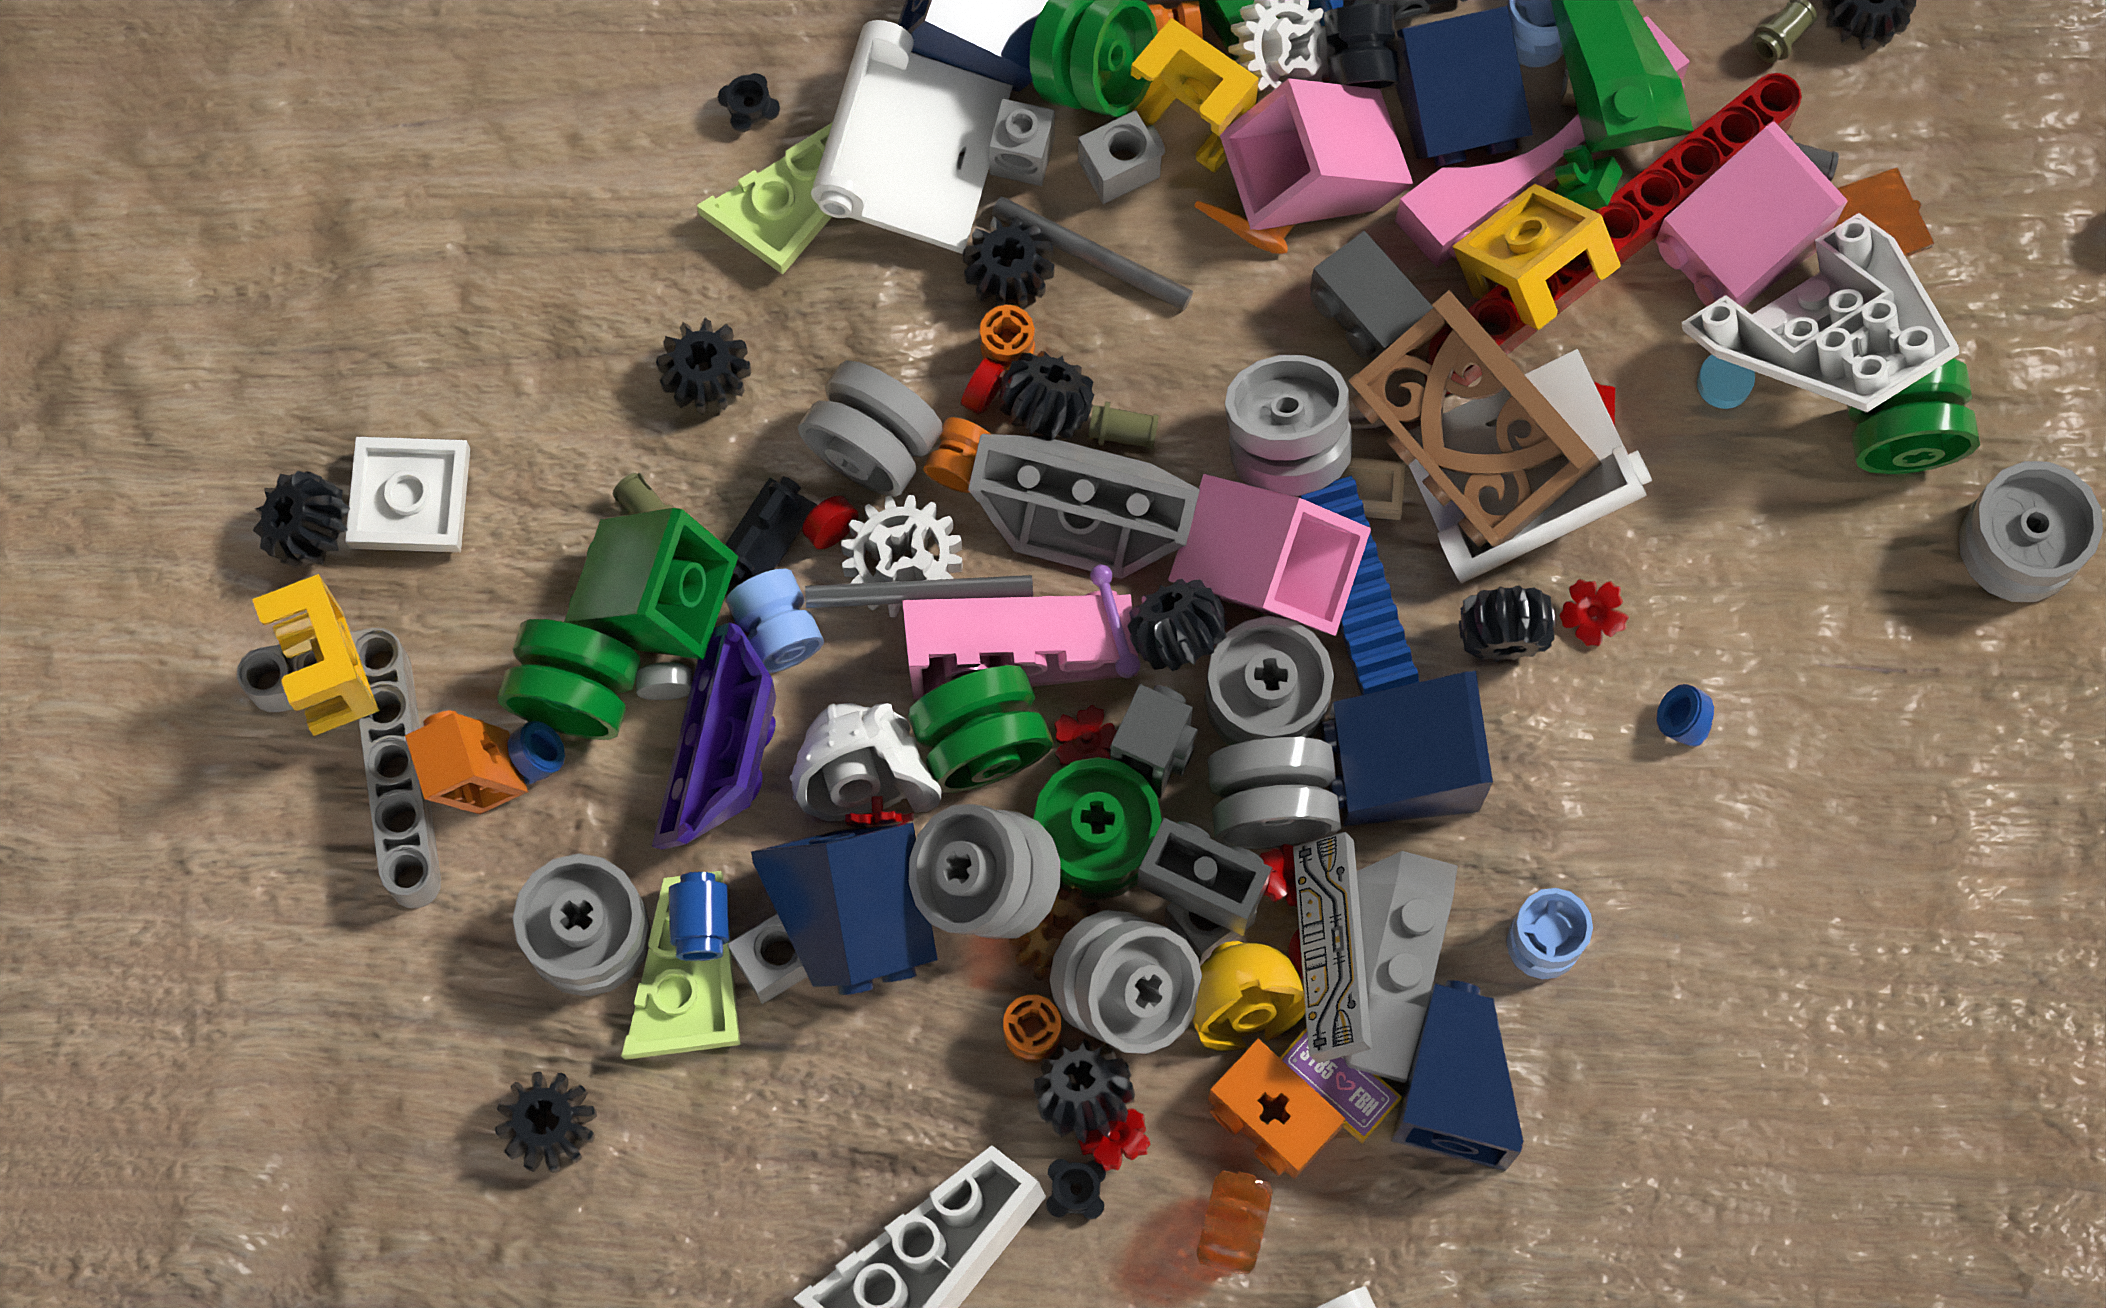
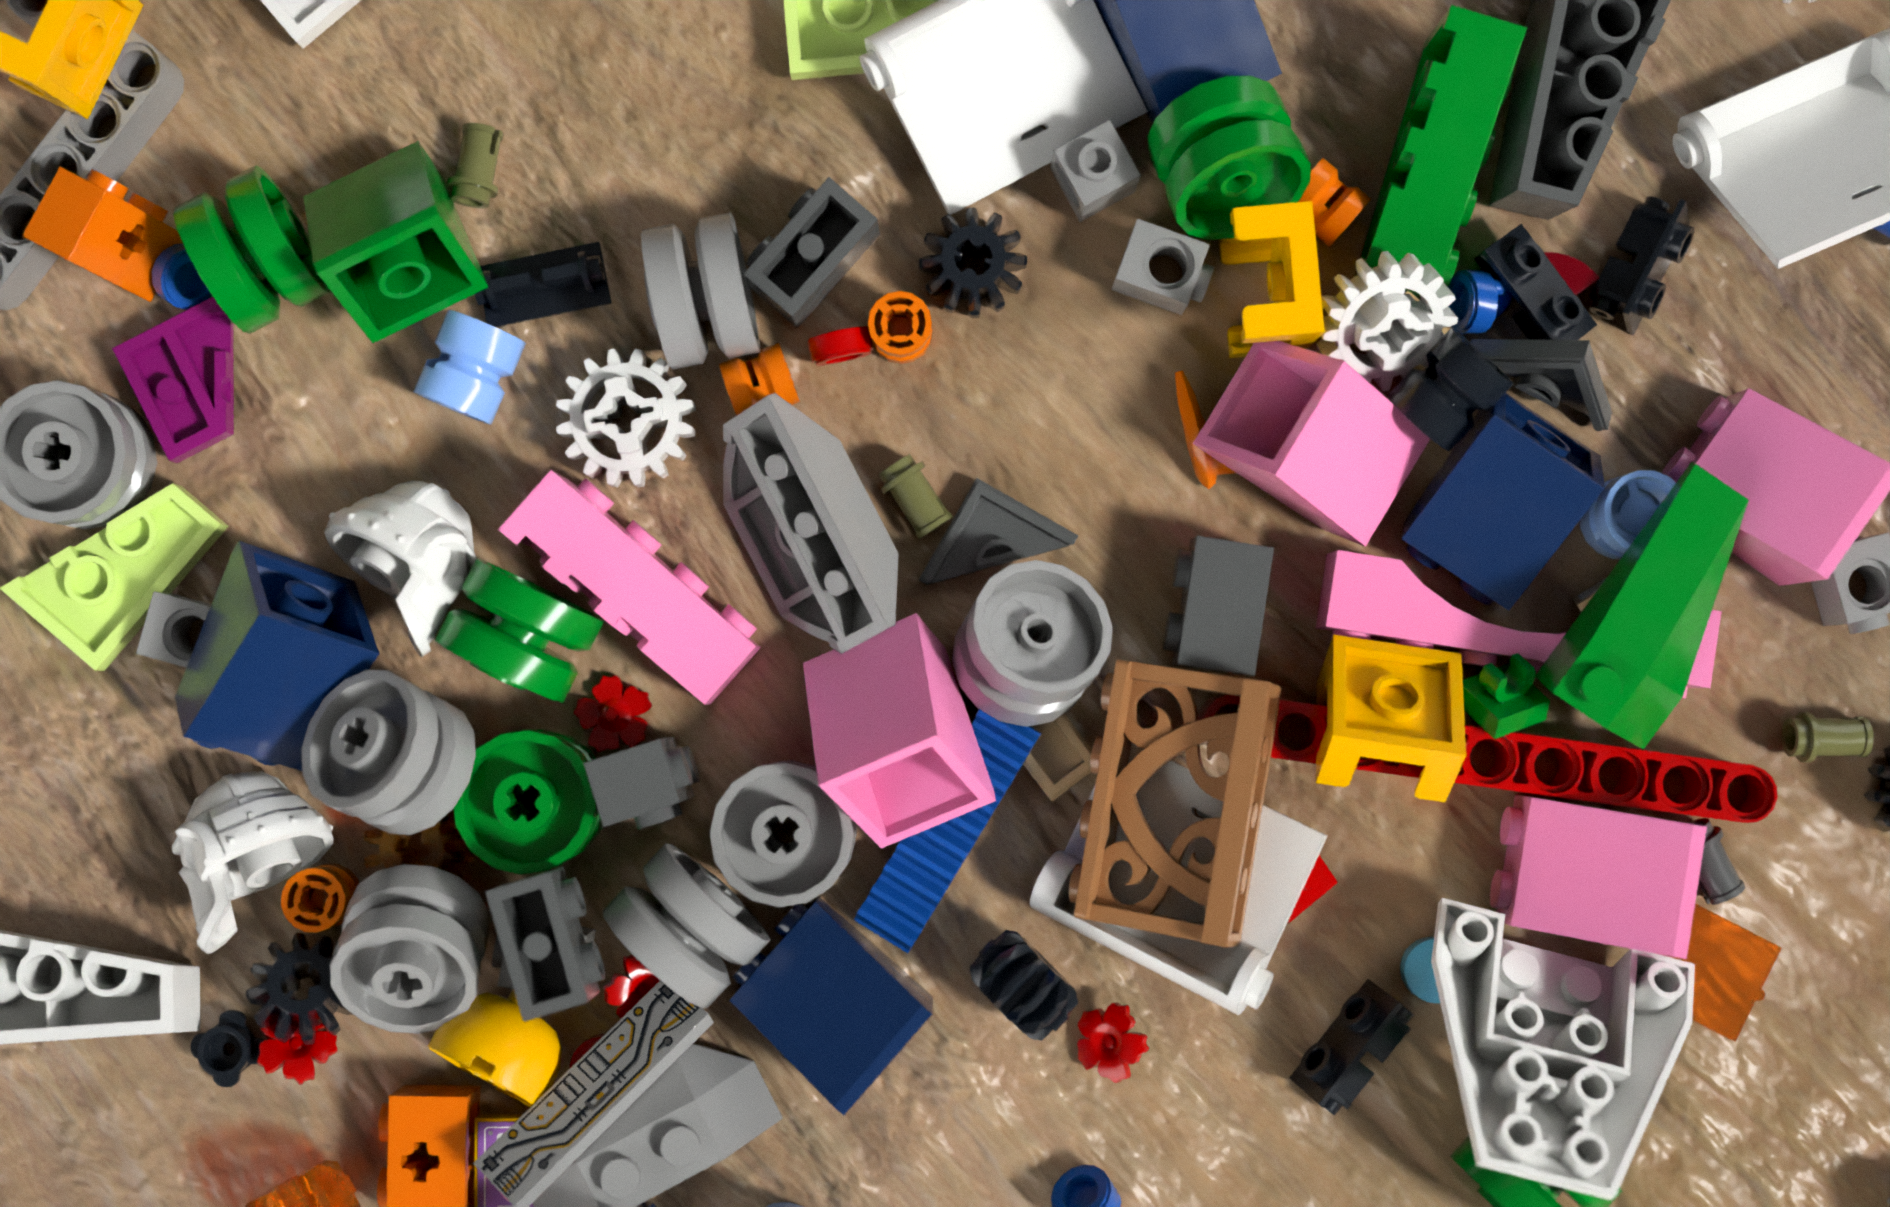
camera: 50 degrees right, 15 degrees up
light grey tile [636,662,693,700] -> none
dark purple wedge [652,622,776,850] -> none
black gear [656,317,751,415] -> none
blue brick [669,872,729,961] -> none
red tile [802,496,859,550] -> none
dark grey bar [805,575,1033,608] -> none
red plant [845,796,914,827] -> none
flat silver bar [992,196,1193,311] -> none
black gear [999,351,1094,441] -> none
medium lavender hinge [1090,565,1140,678] -> none
black gear [1127,579,1228,671] -> none
none -> magenta wing [112,297,234,463]
none -> white head [172,771,333,954]
none -> dark grey brick [743,177,880,329]
none -> dark grey tile [919,478,1079,585]
none -> black hinge [1289,979,1414,1115]

